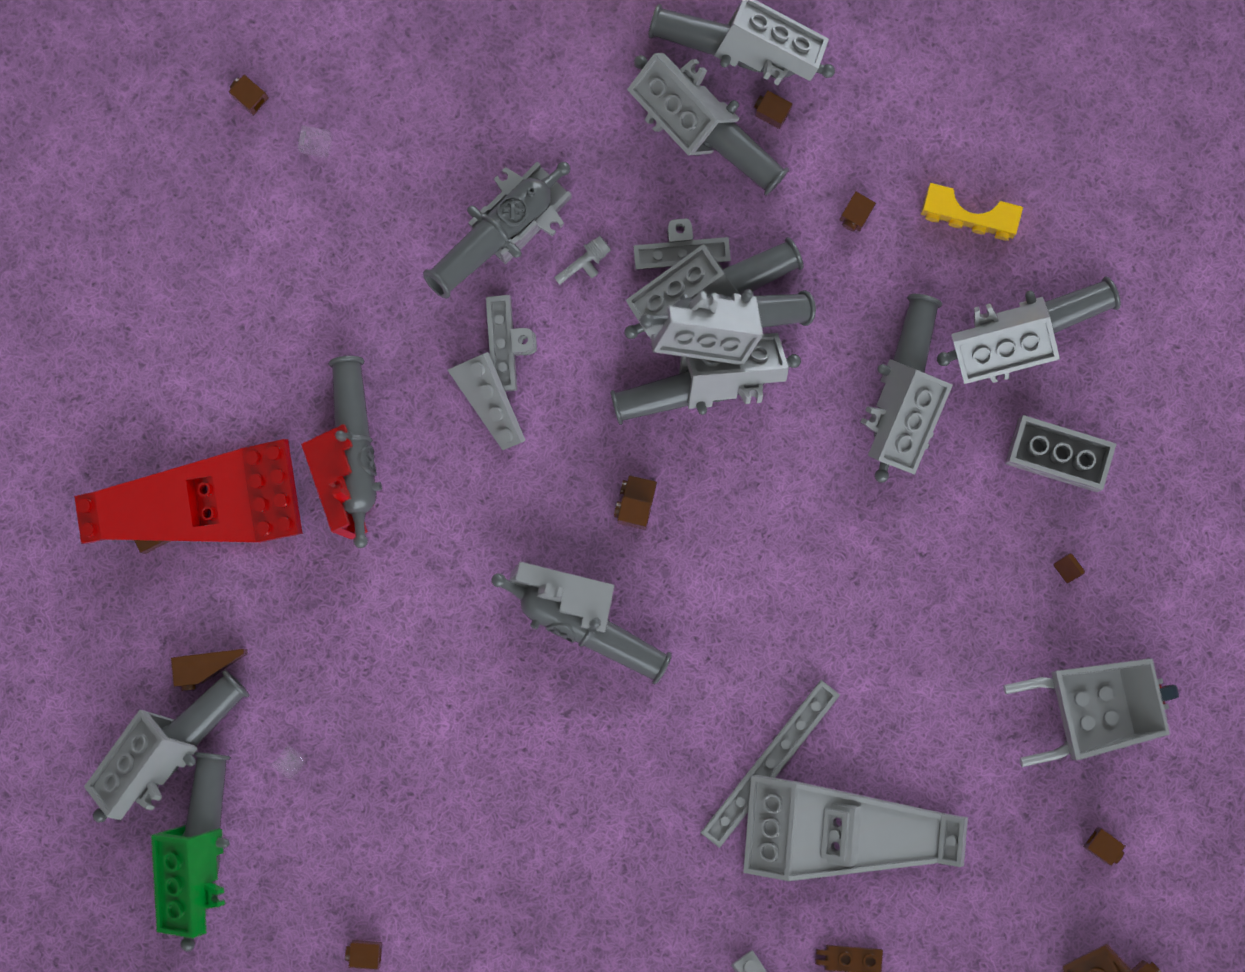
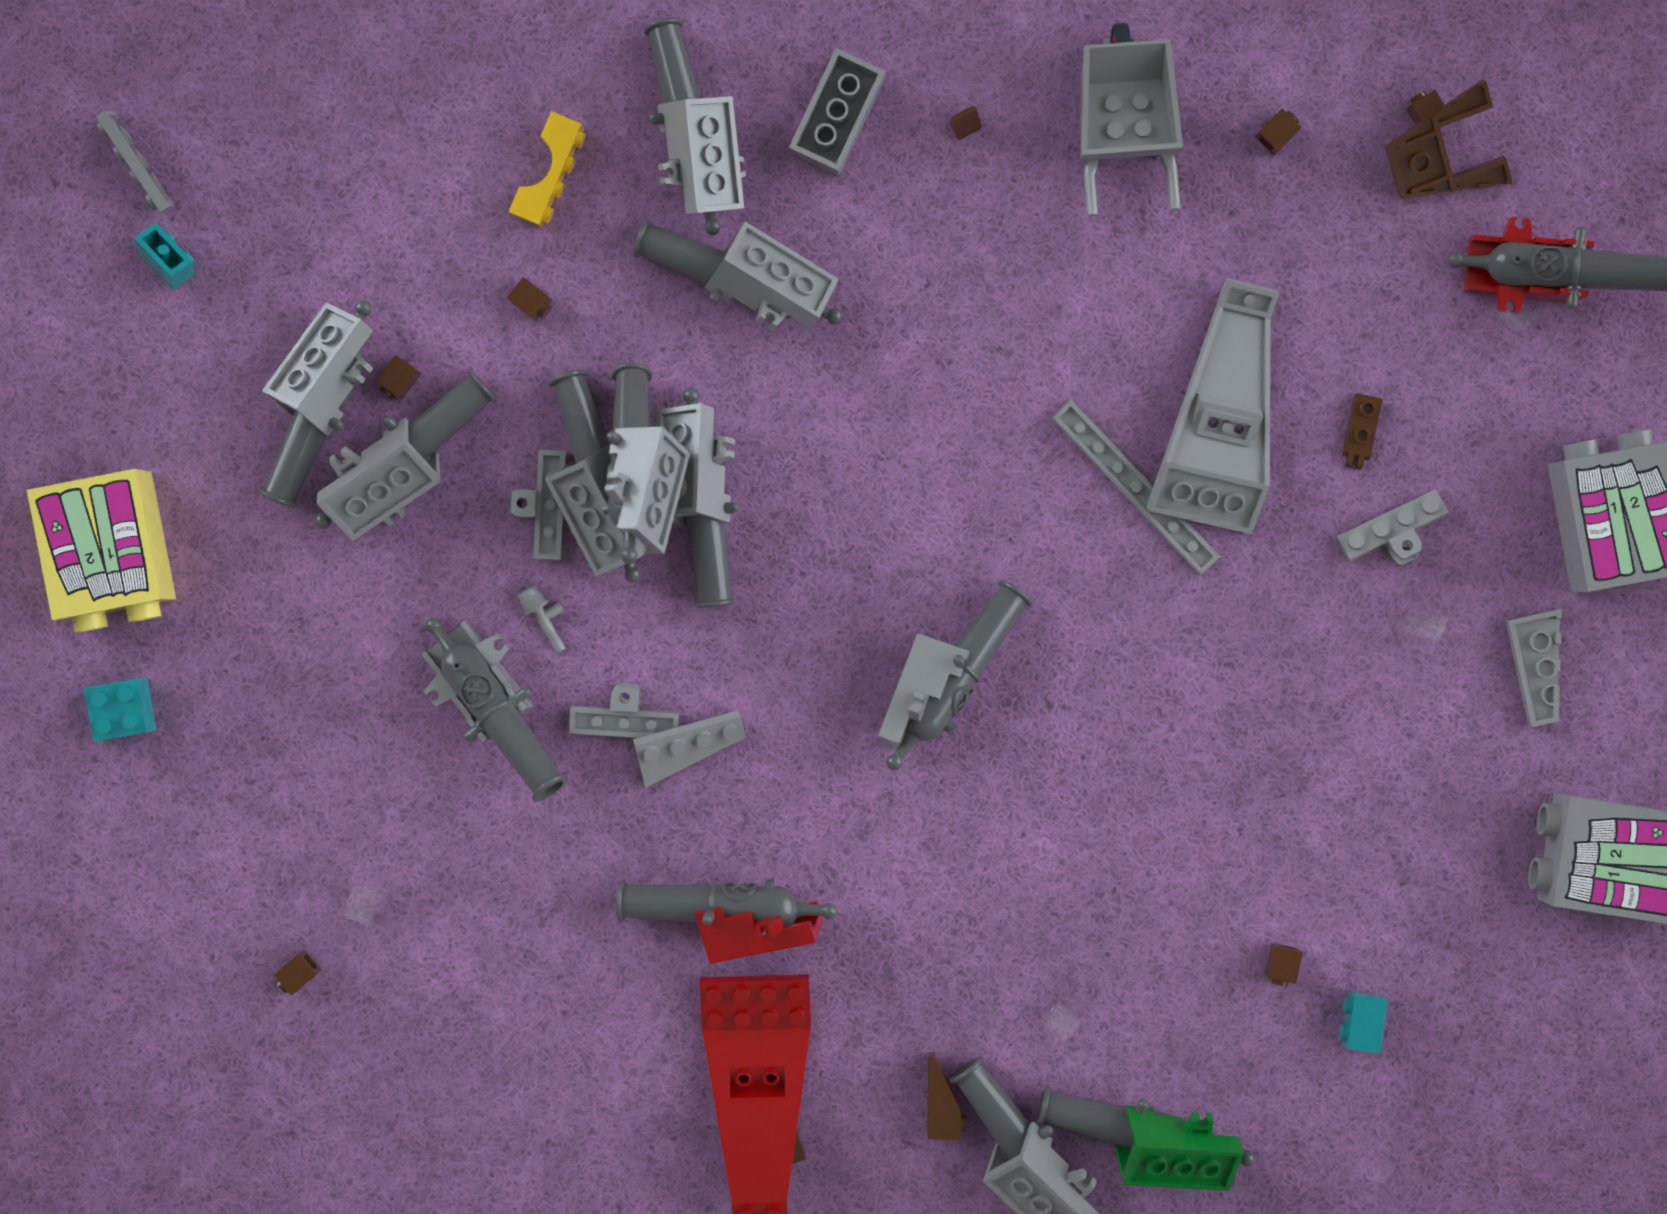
camera: 85 degrees left, 5 degrees up
reddish brown brick [614,475,657,530] -> none

